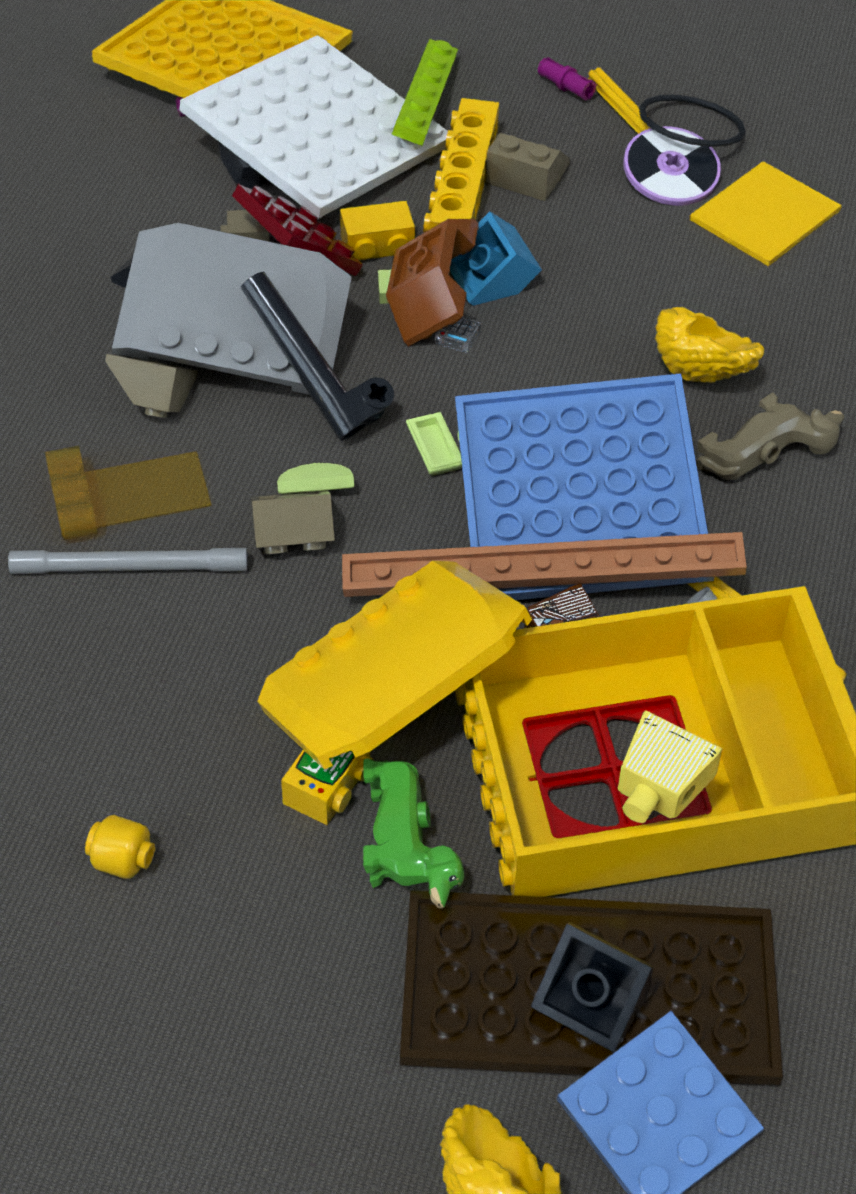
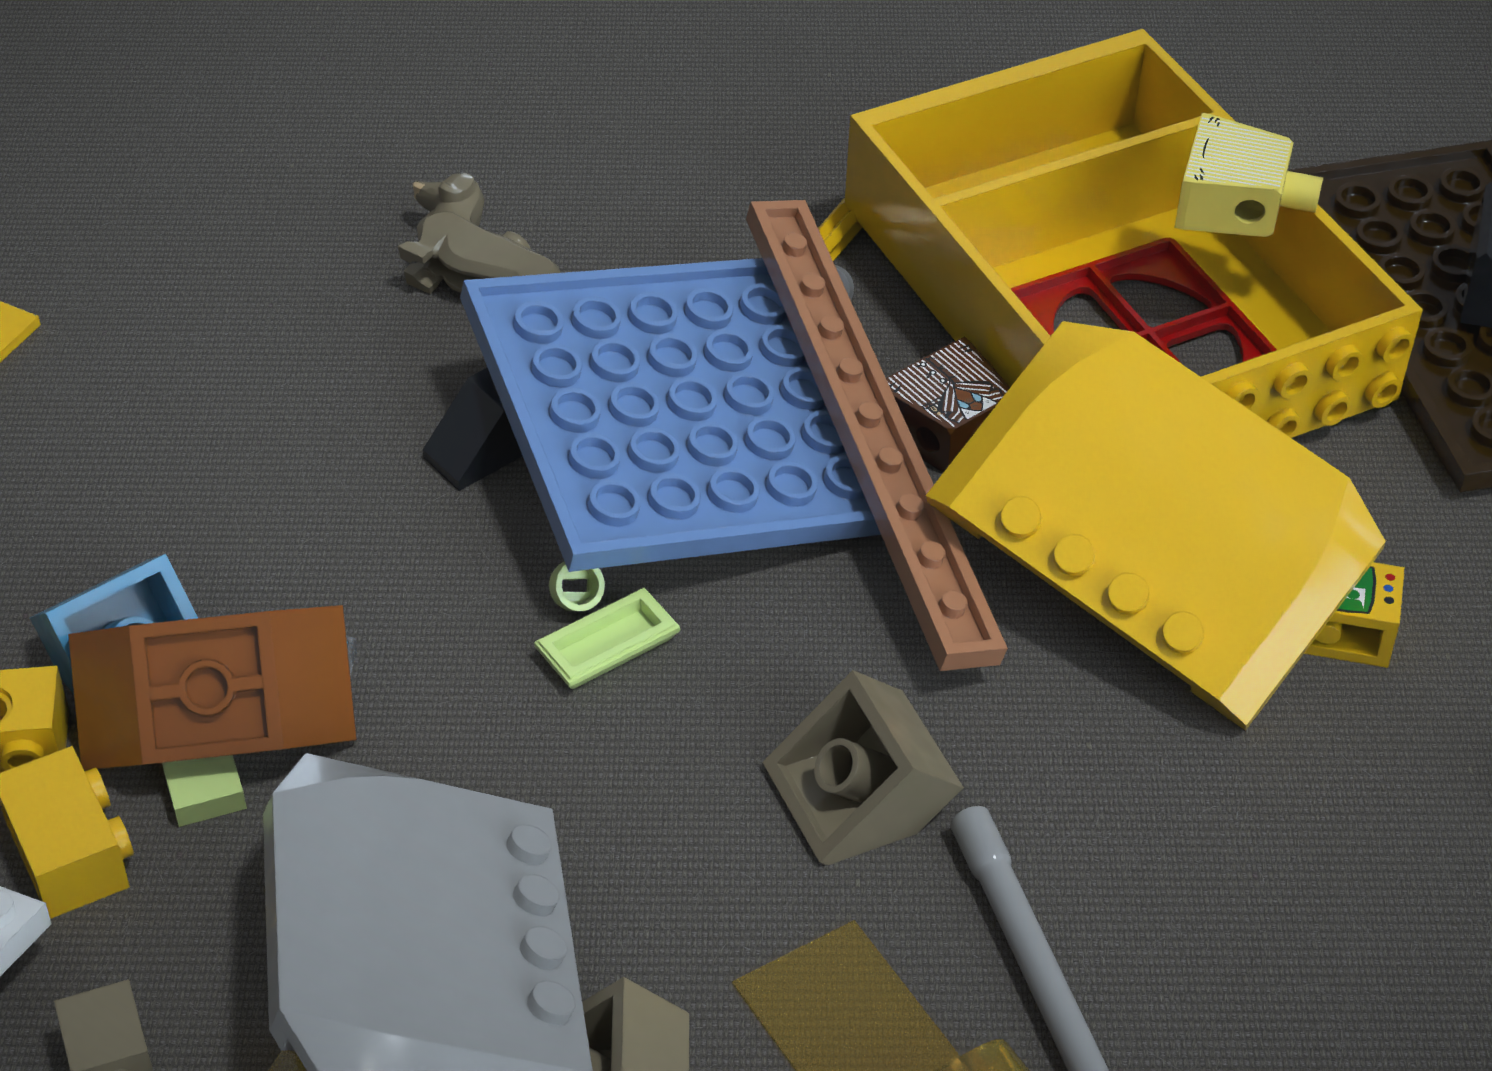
camera: 105 degrees left, 5 degrees down
dark red plate [232,184,363,276] -> none
black axle [240,271,394,441] -> none
yellowish green tile [277,463,354,494] -> none
bright green animal [363,759,464,908] -> none
yellow hair [655,307,764,383] -> none

